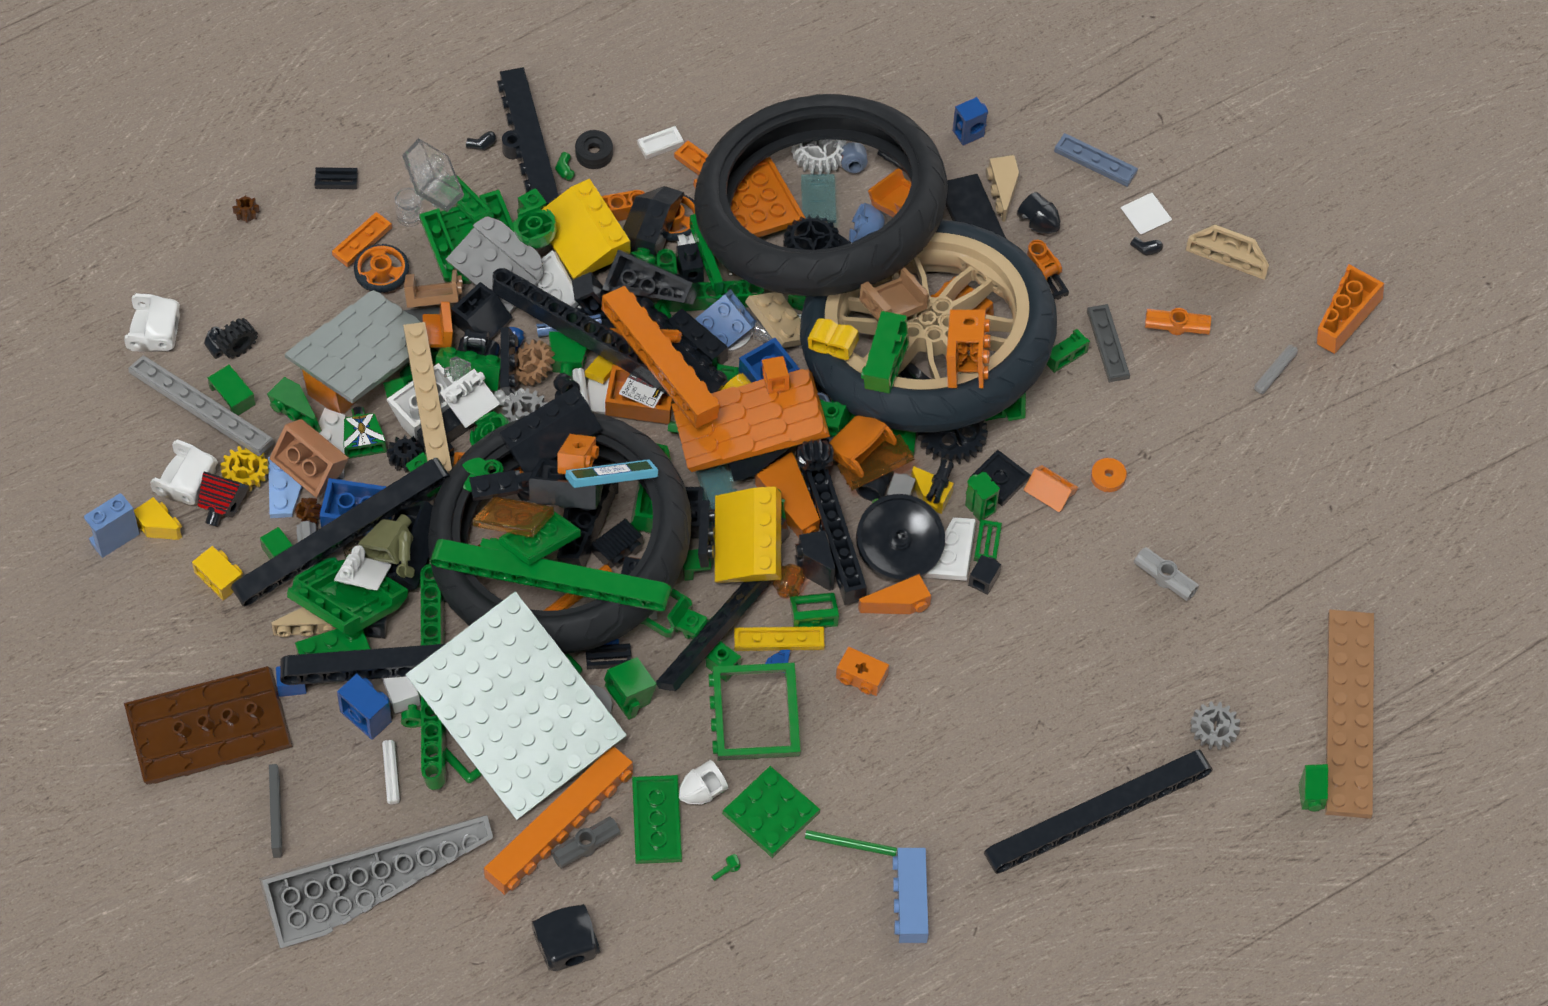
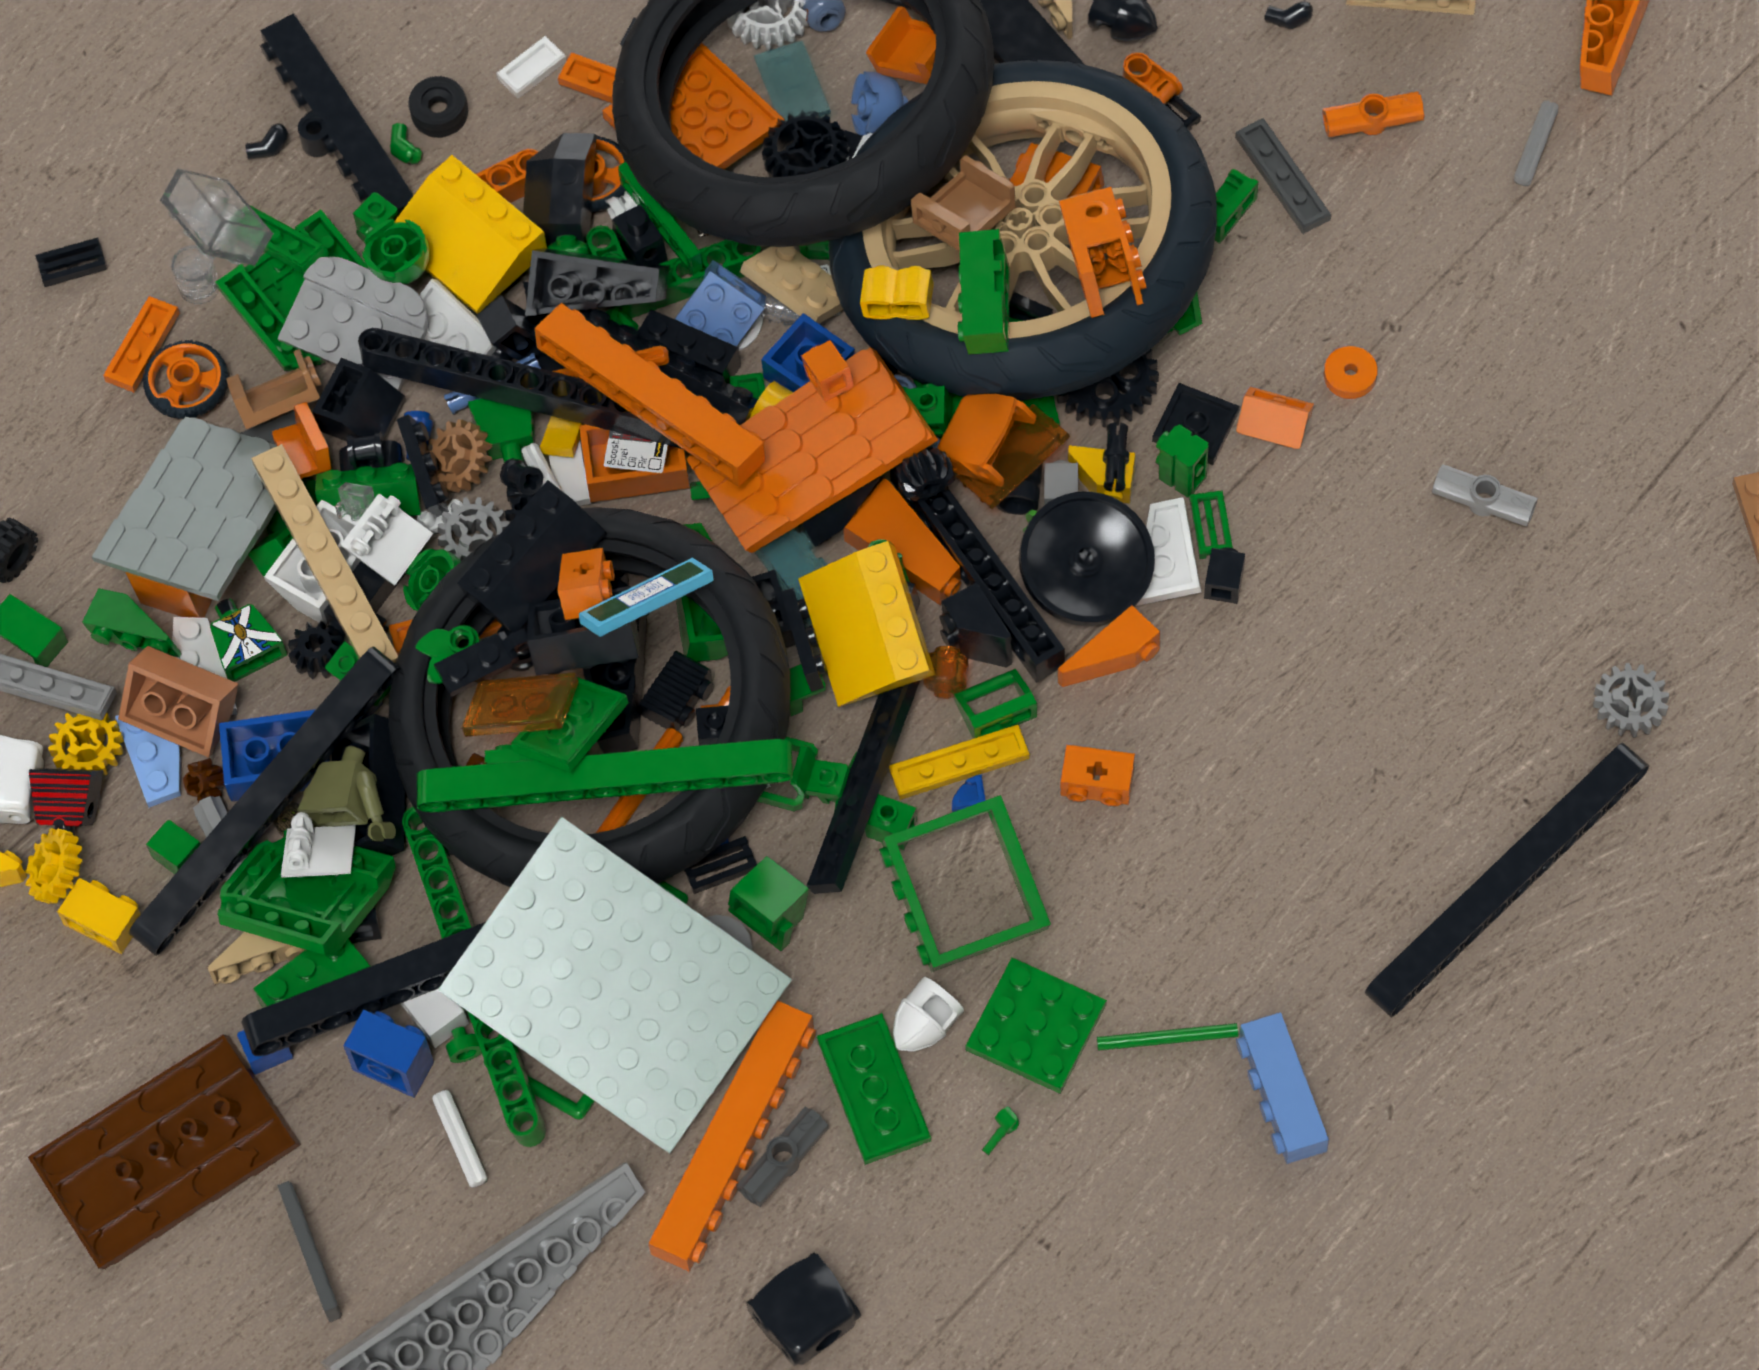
camera: 10 degrees left, 5 degrees up
none -> yellow gear [25,828,82,904]

